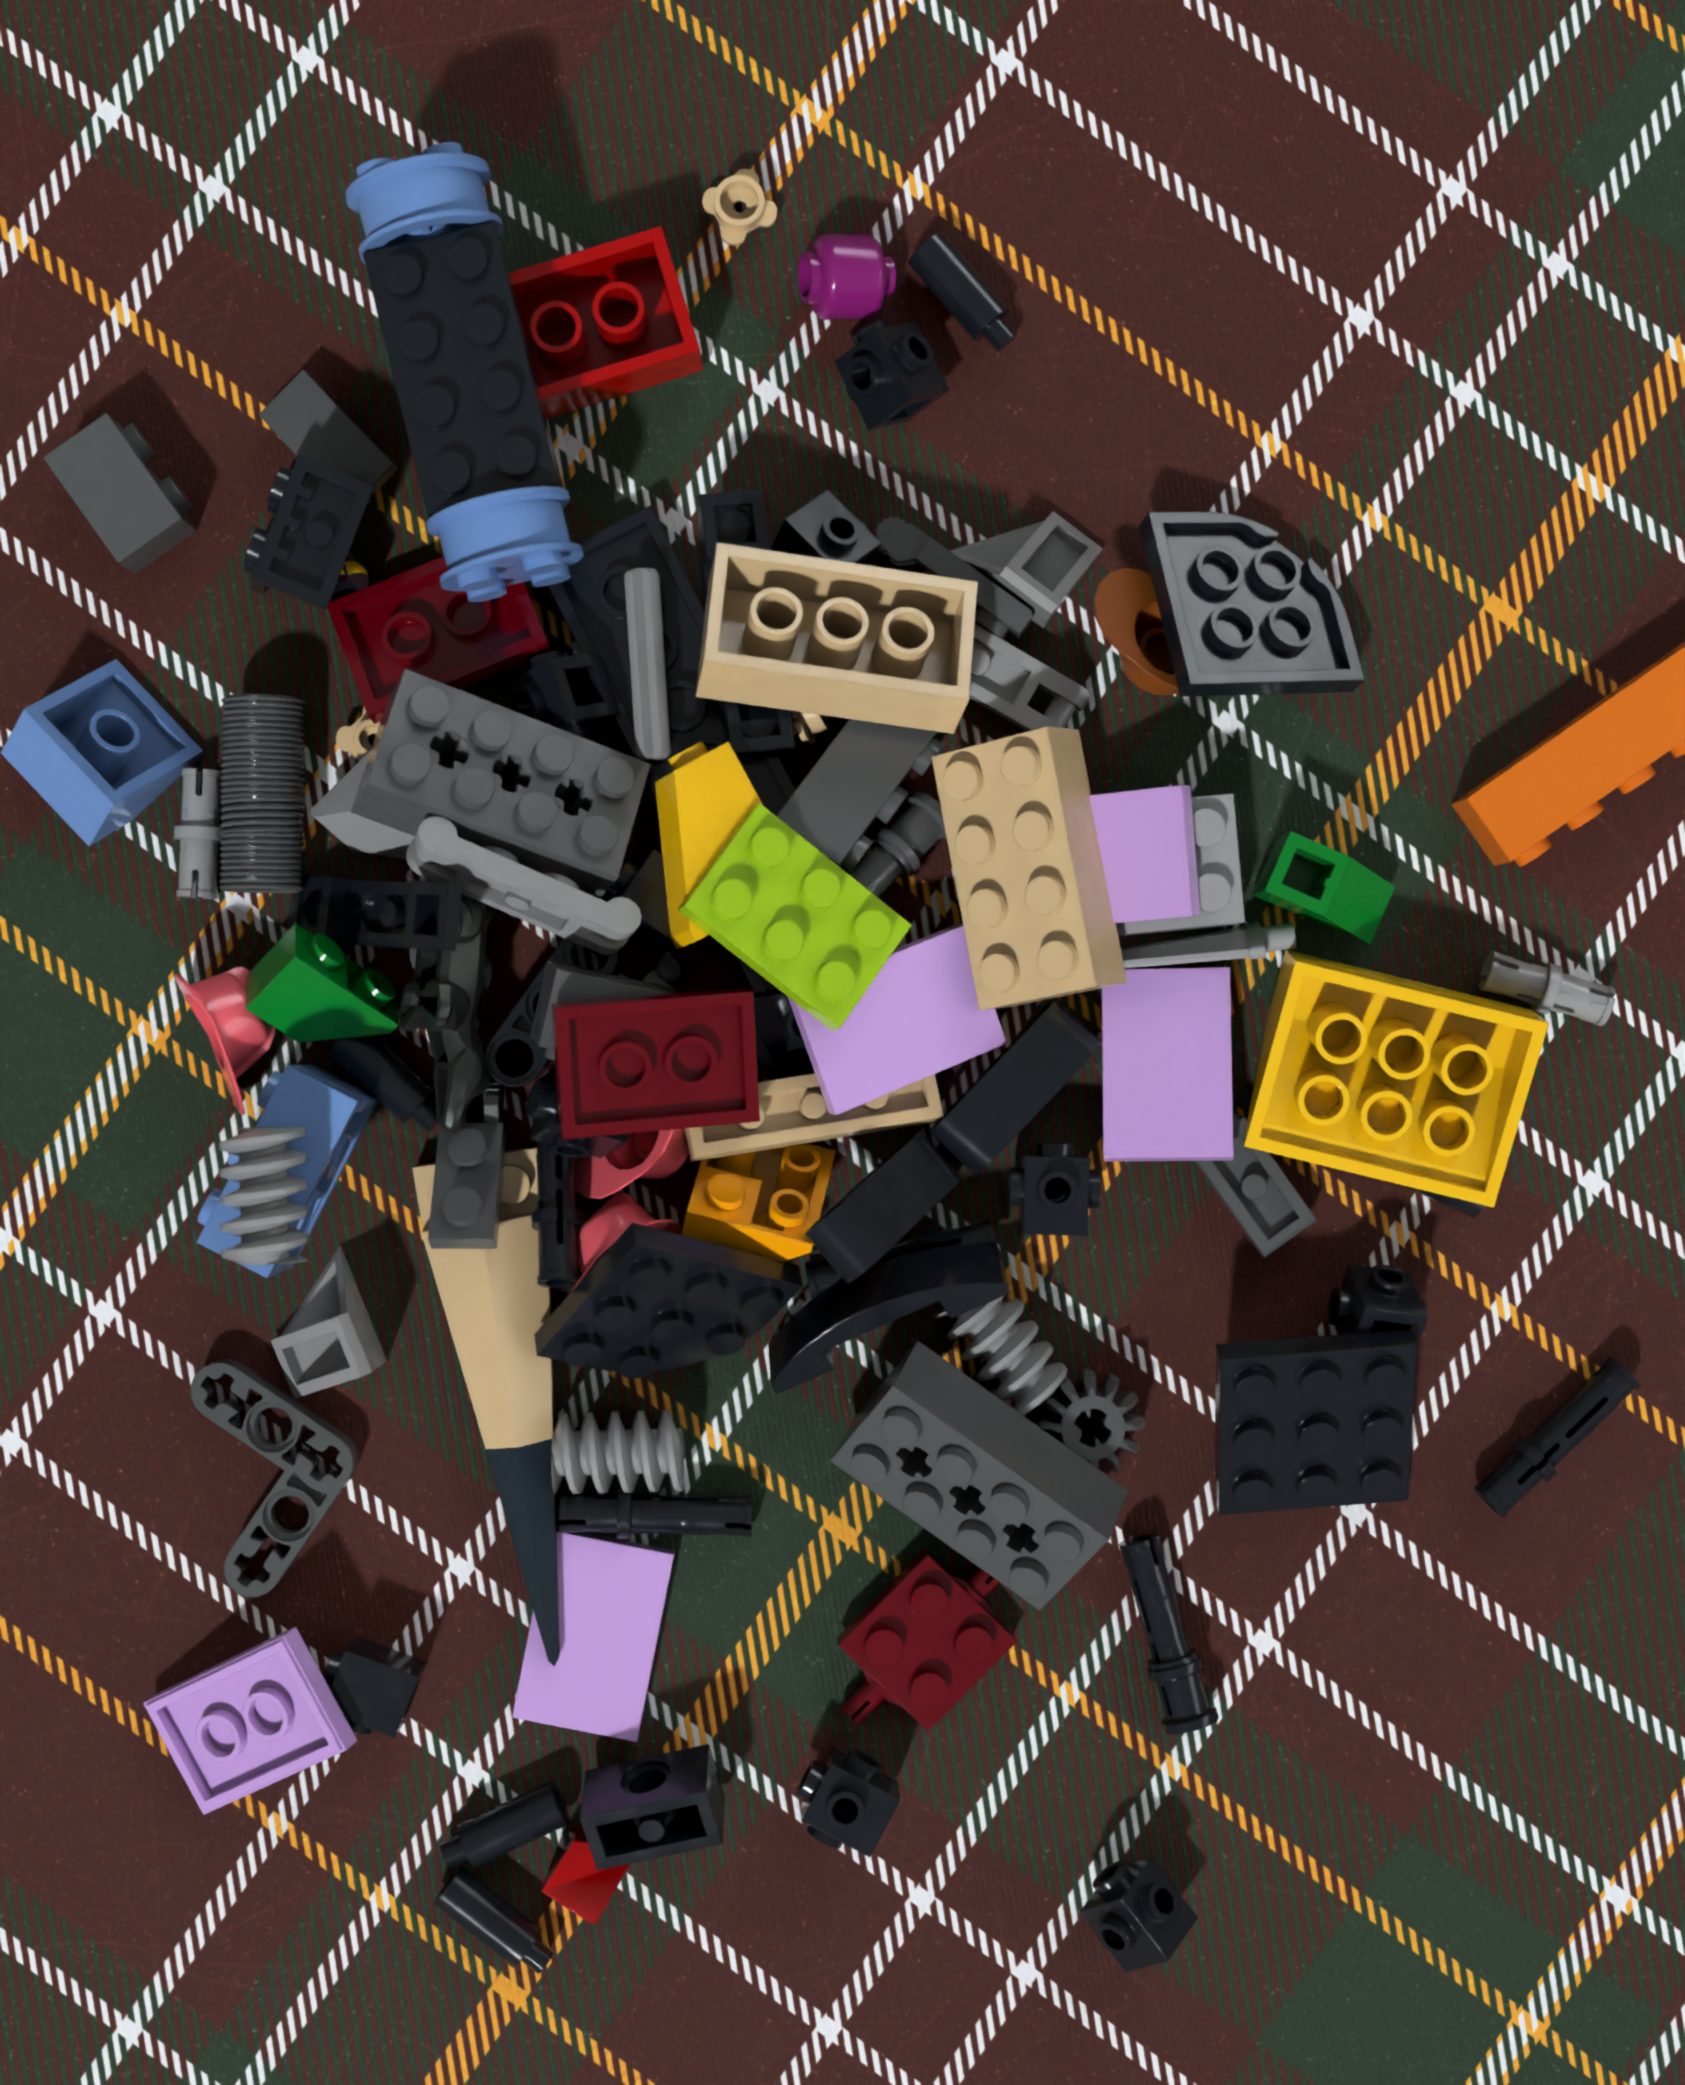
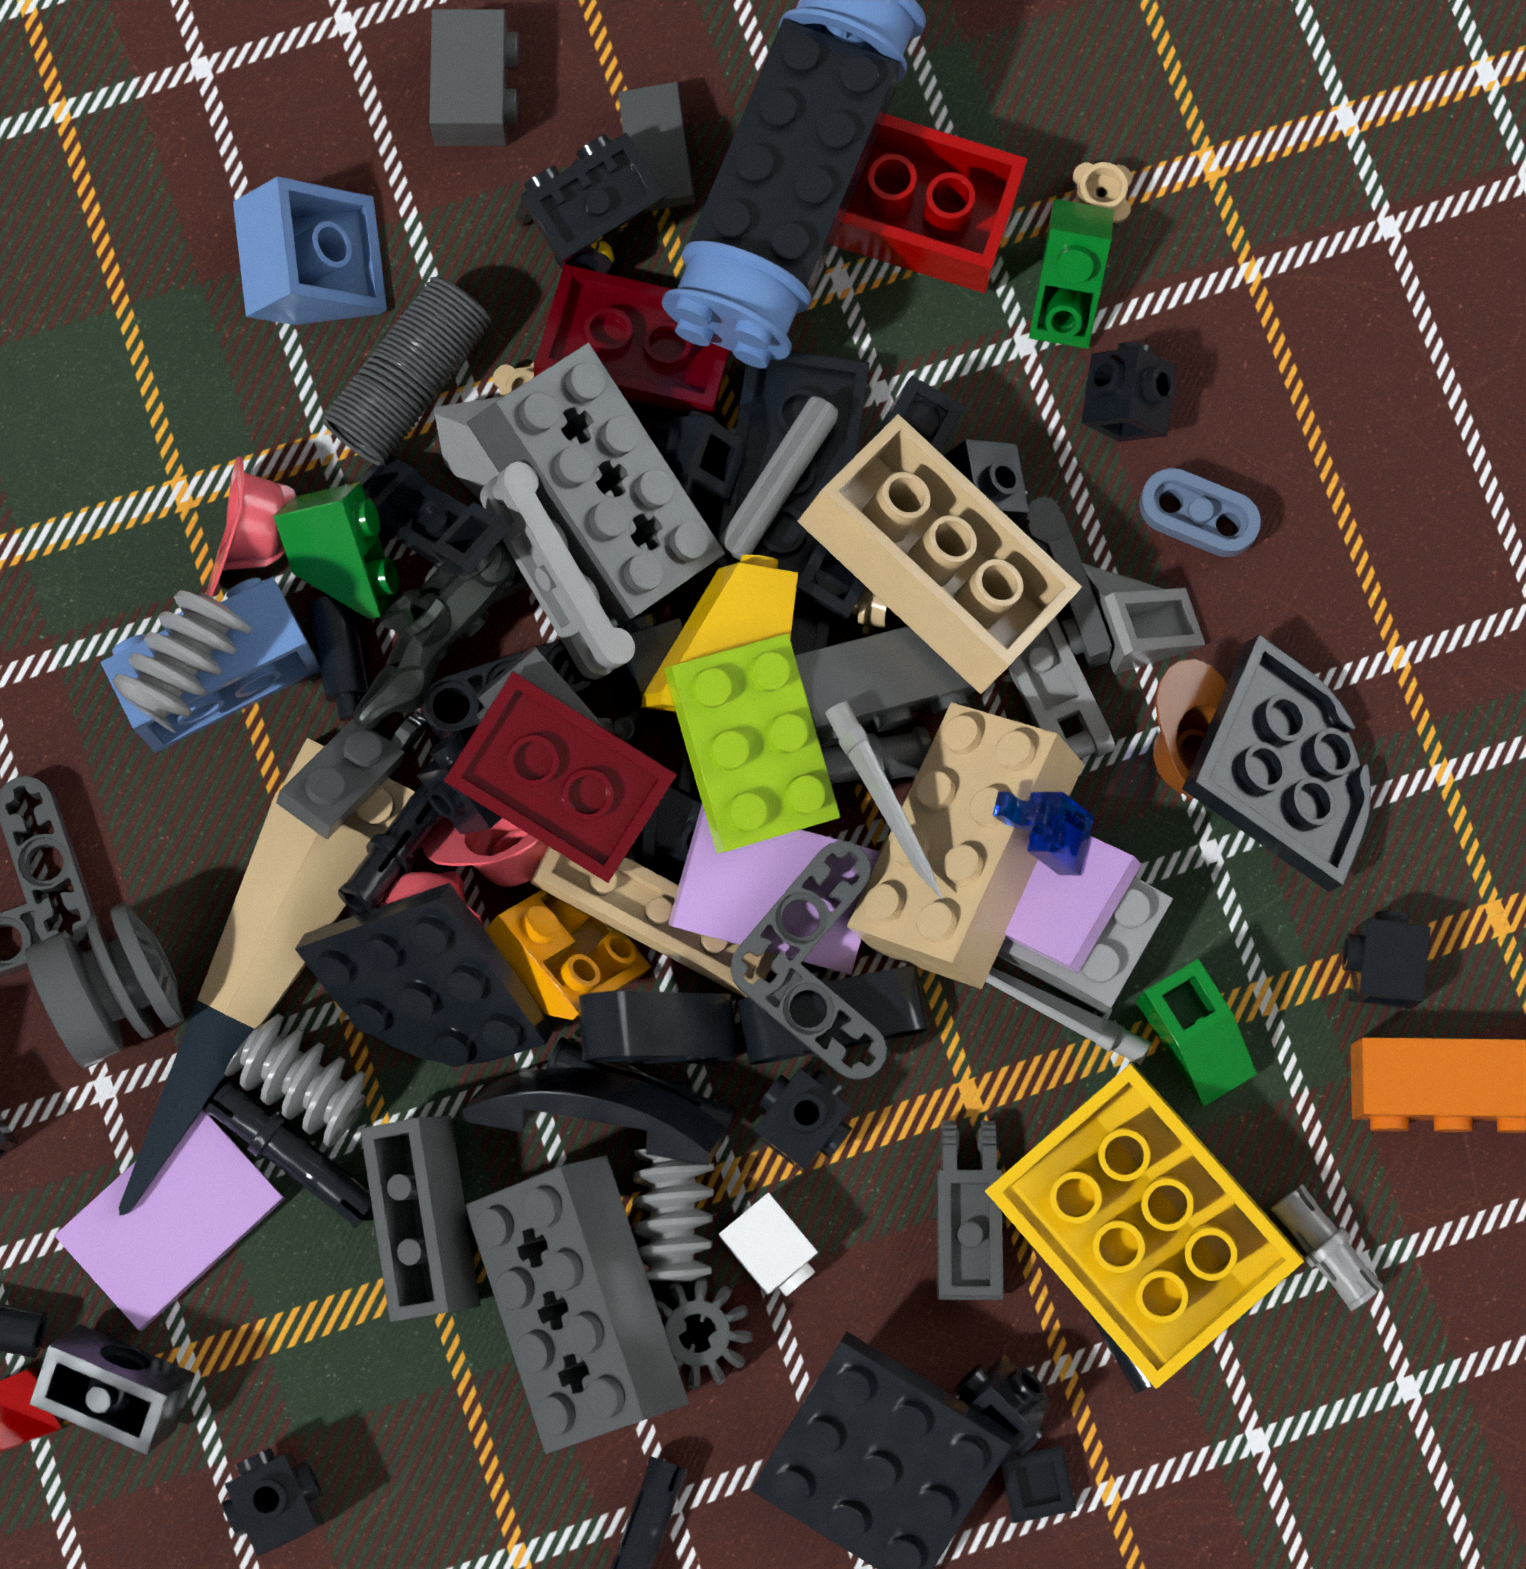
camera: 30 degrees right, 10 degrees down
light grey pin [174,768,223,899] -> none
light grey slope [271,1245,387,1399] -> none
magenta head [797,233,896,320] -> none
dark red plate [836,1548,1017,1731] -> none
black cylinder [908,231,1017,352] -> none
lavender tile [1102,967,1234,1162] -> none
none -> dark grey wheel [25,901,184,1069]
none -> dark grey brick [360,1116,481,1322]
none -> white brick [719,1192,818,1297]
none -> dark grey beam [730,841,887,1080]
none -> light grey bar [825,701,943,900]
none -> clear blue plate [992,792,1094,876]
none -> black tile [1000,1446,1077,1524]
none -> green slope [1029,199,1114,349]
none -> sand blue plate [1139,468,1261,557]
none -> black brick [1342,911,1431,1010]

